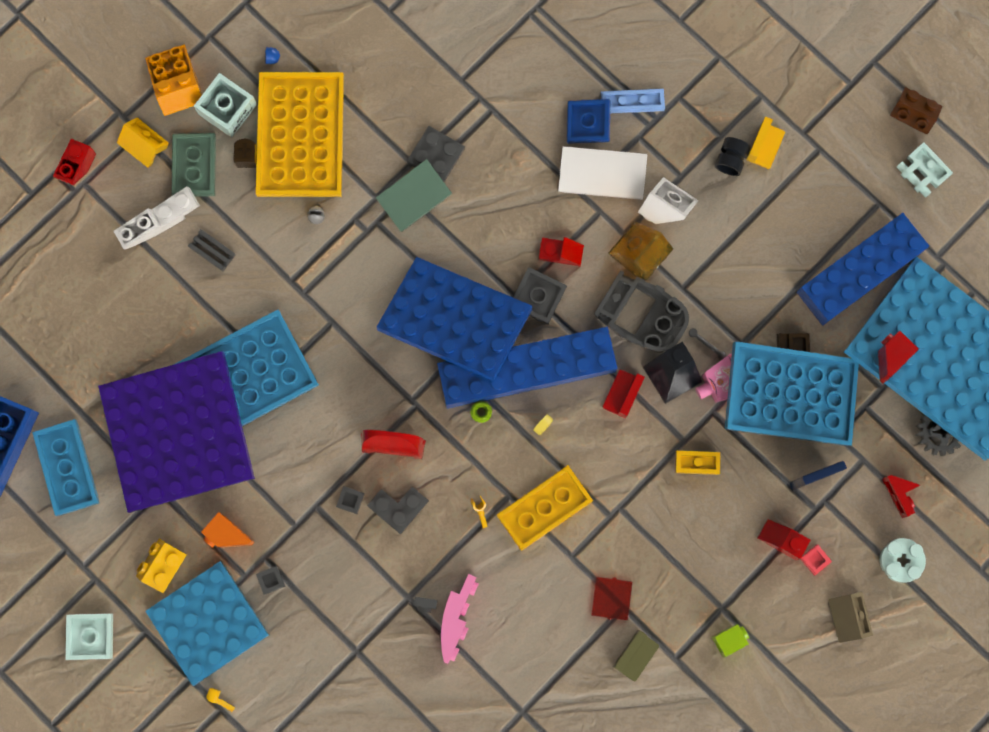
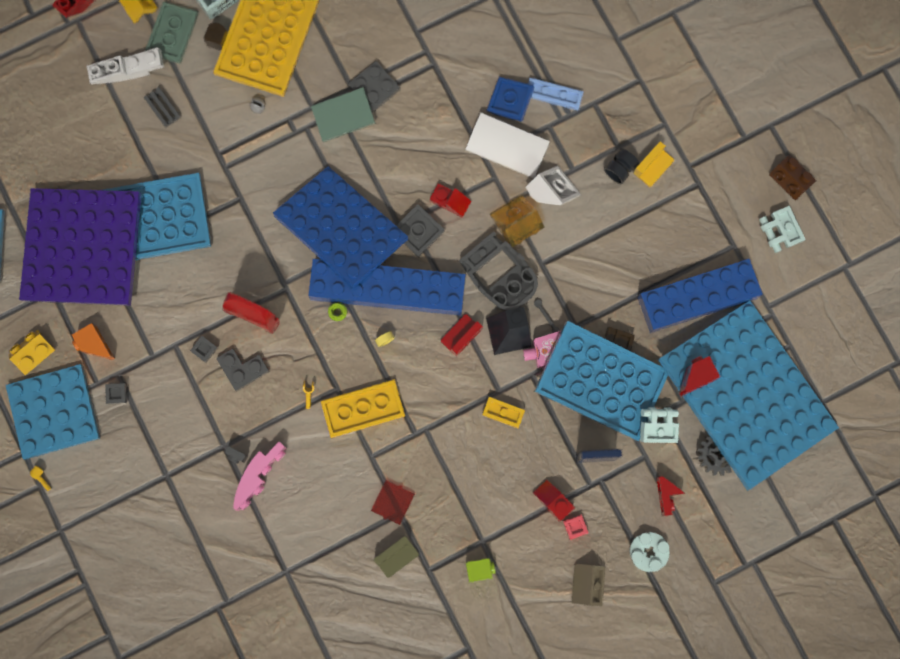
camera: 20 degrees right, 0 degrees up
none -> light aqua plate [640,407,679,443]

